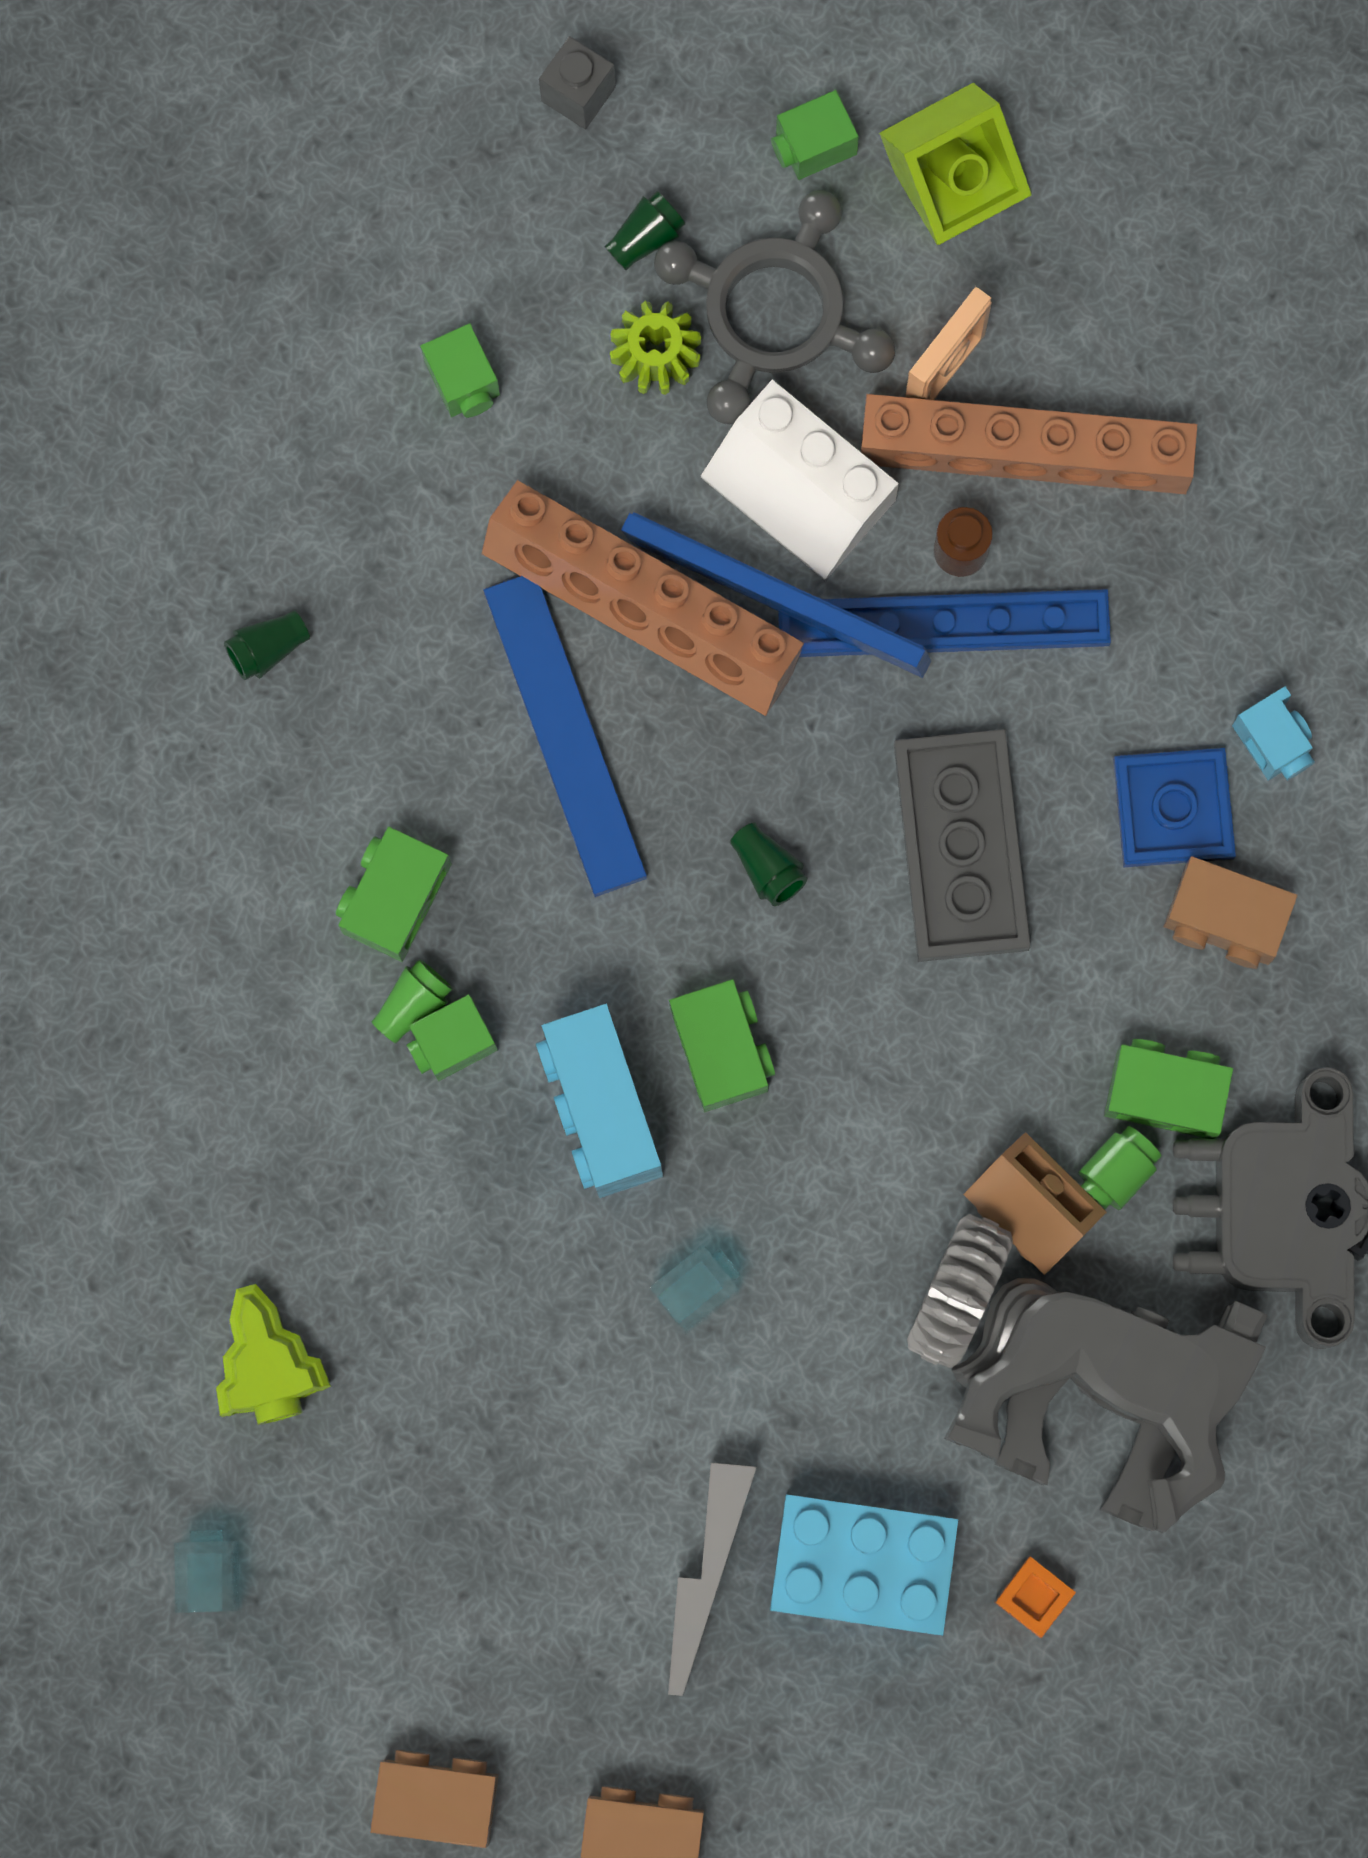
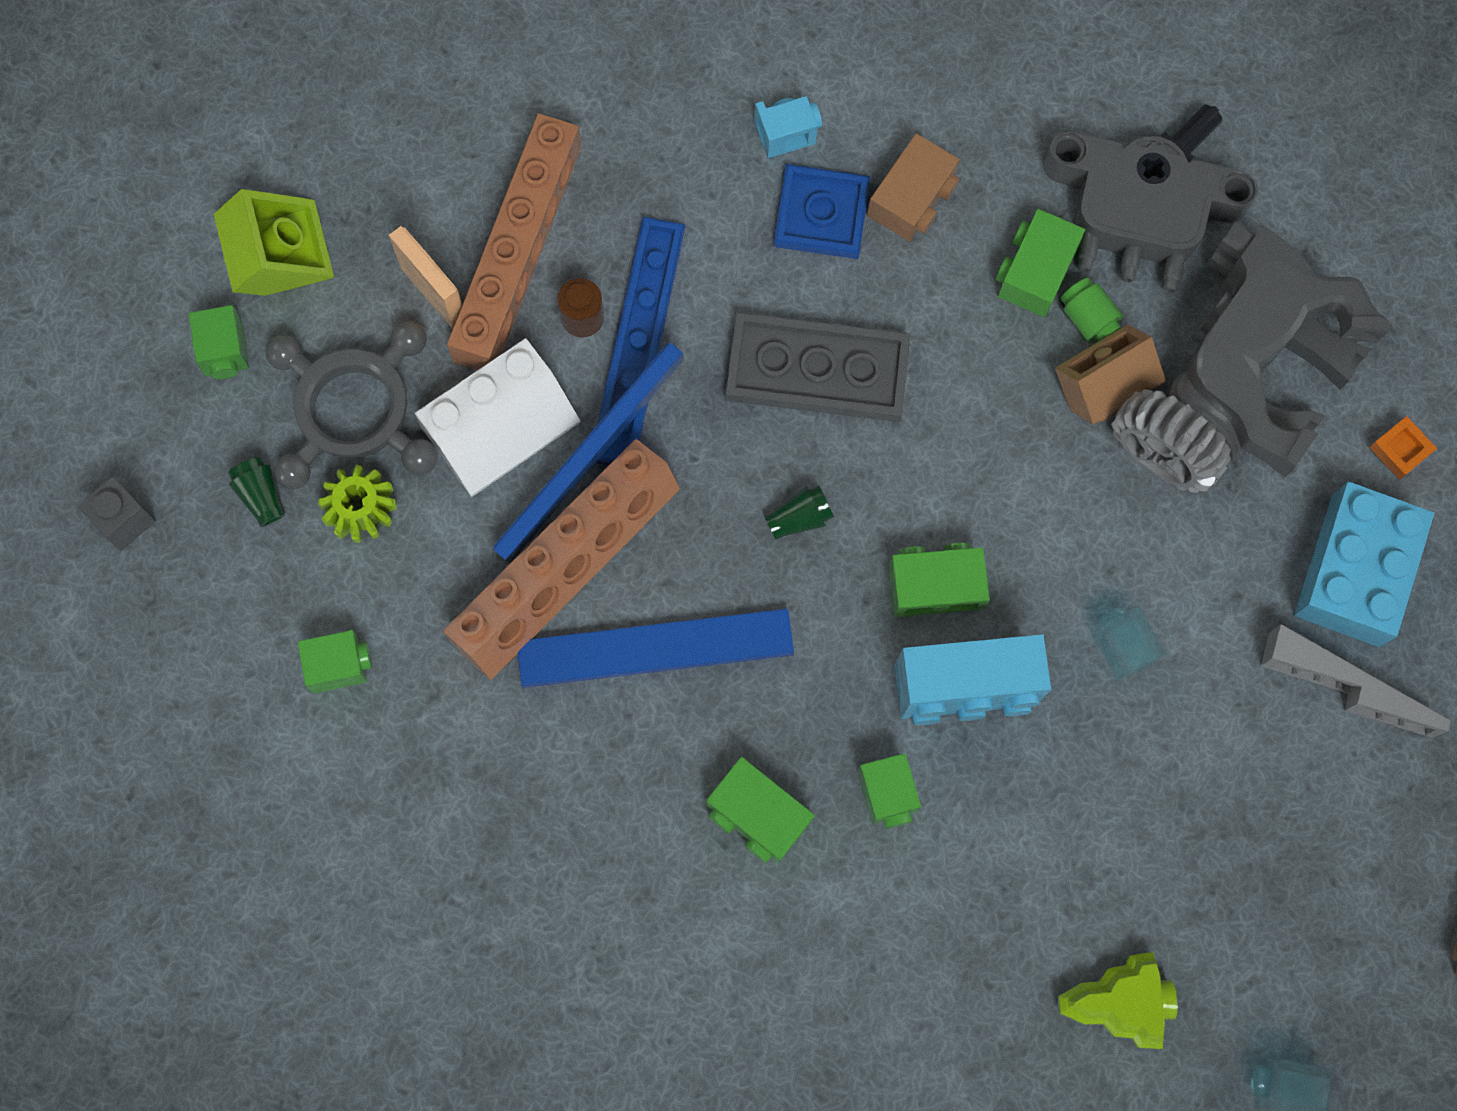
camera: 85 degrees left, 5 degrees down
dark green cone [224,610,310,680] -> none
bright green cone [371,959,453,1043] -> none

